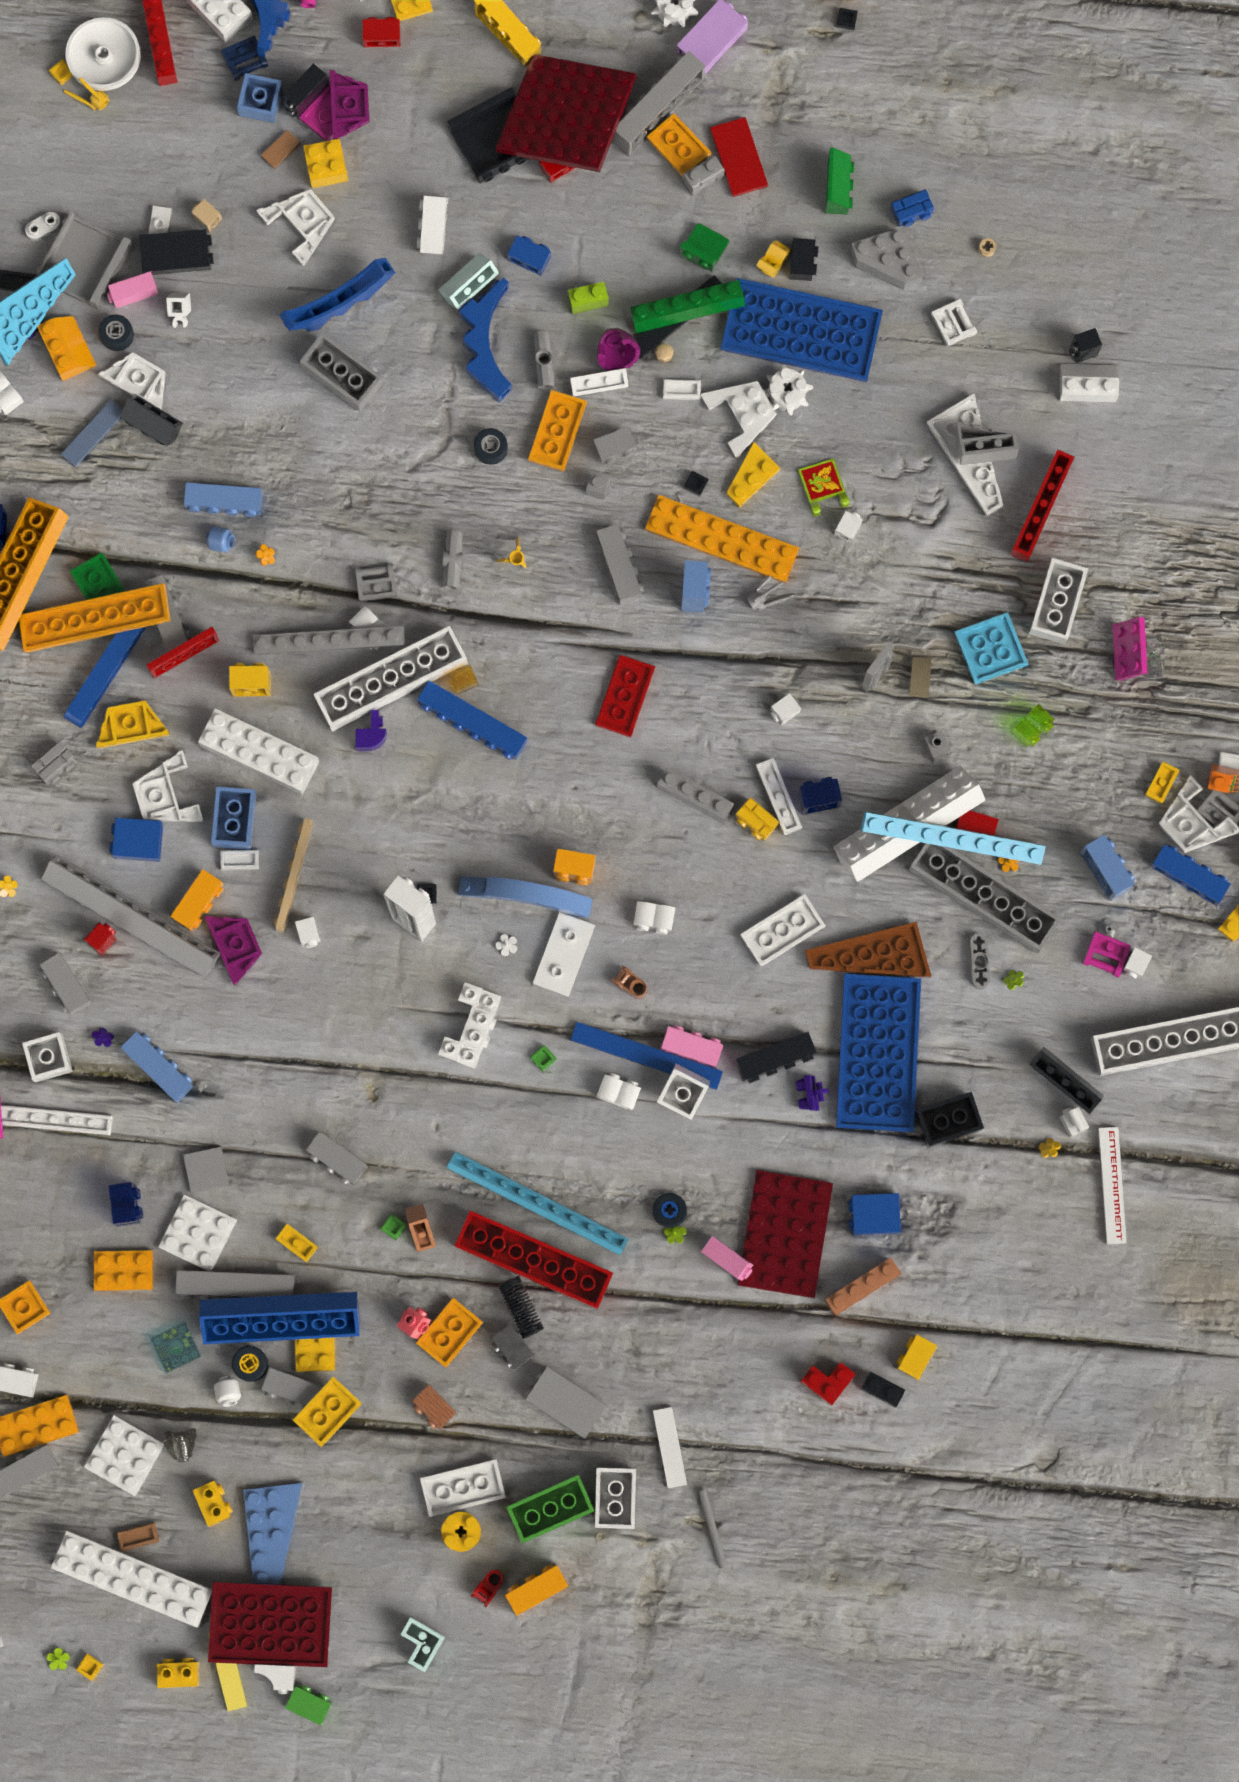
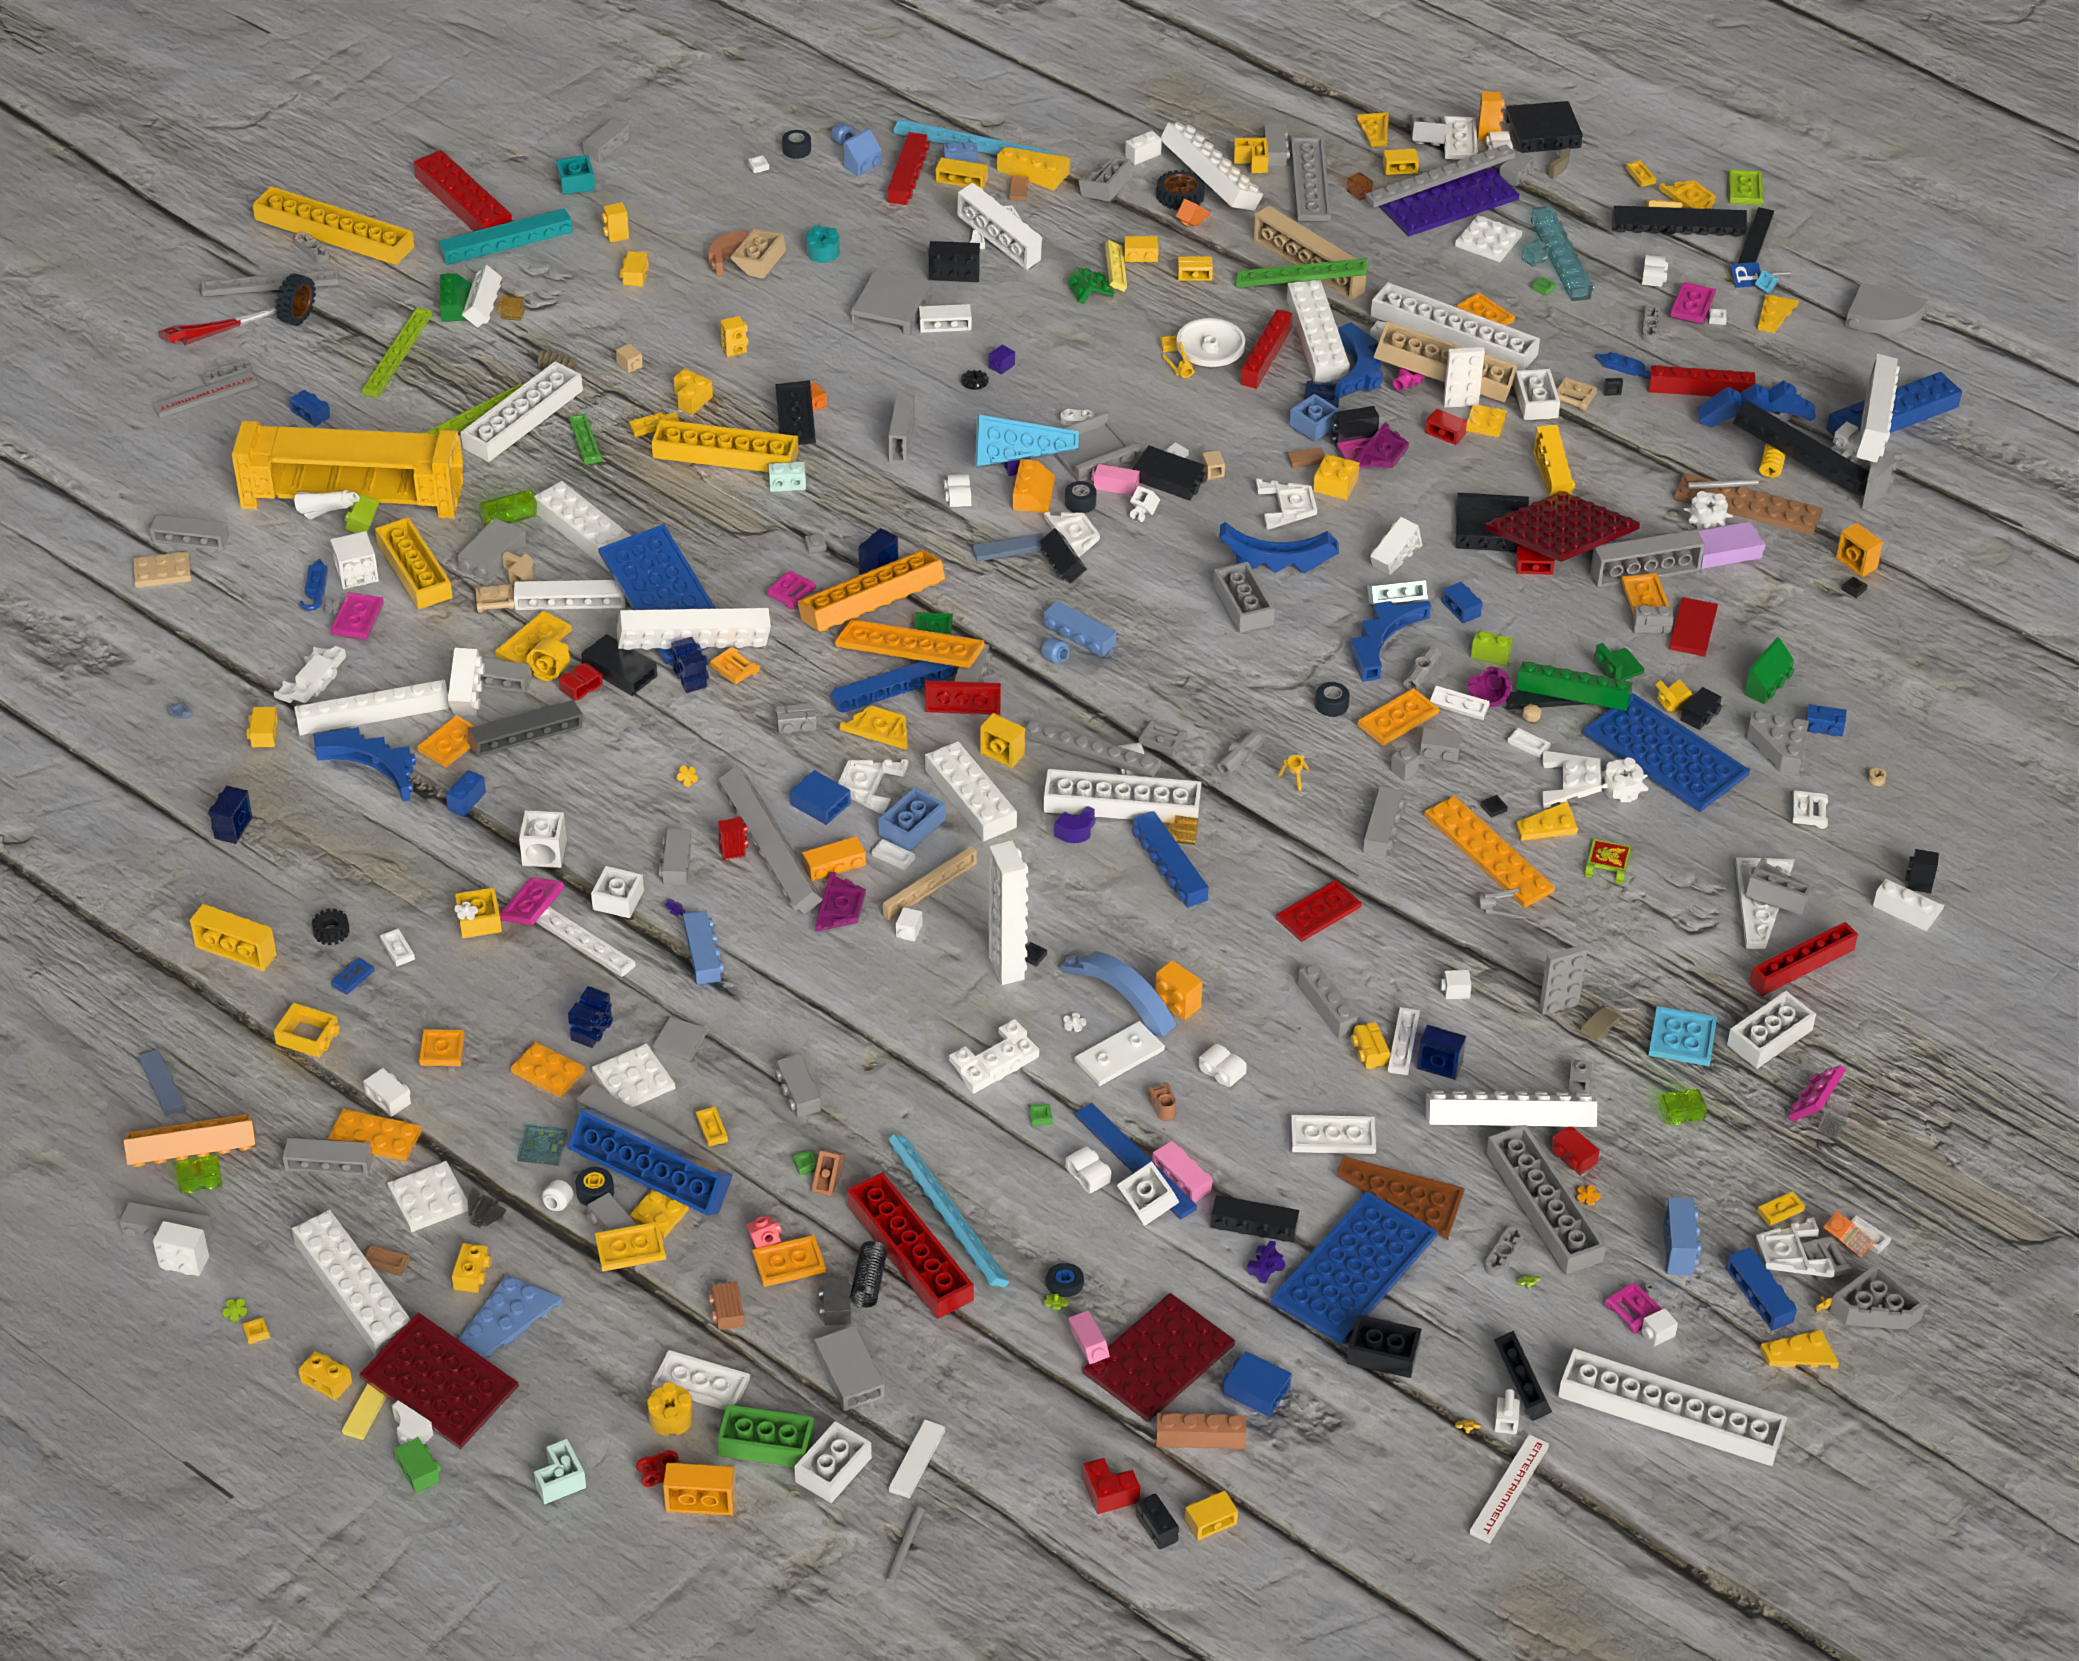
camera: 35 degrees right, 35 degrees down
light orange plant [255,544,275,566] -> none
medium blue brick [681,560,711,613] -> none
white brick [834,511,863,543] -> none
medium azure plate [860,811,1046,865] -> none

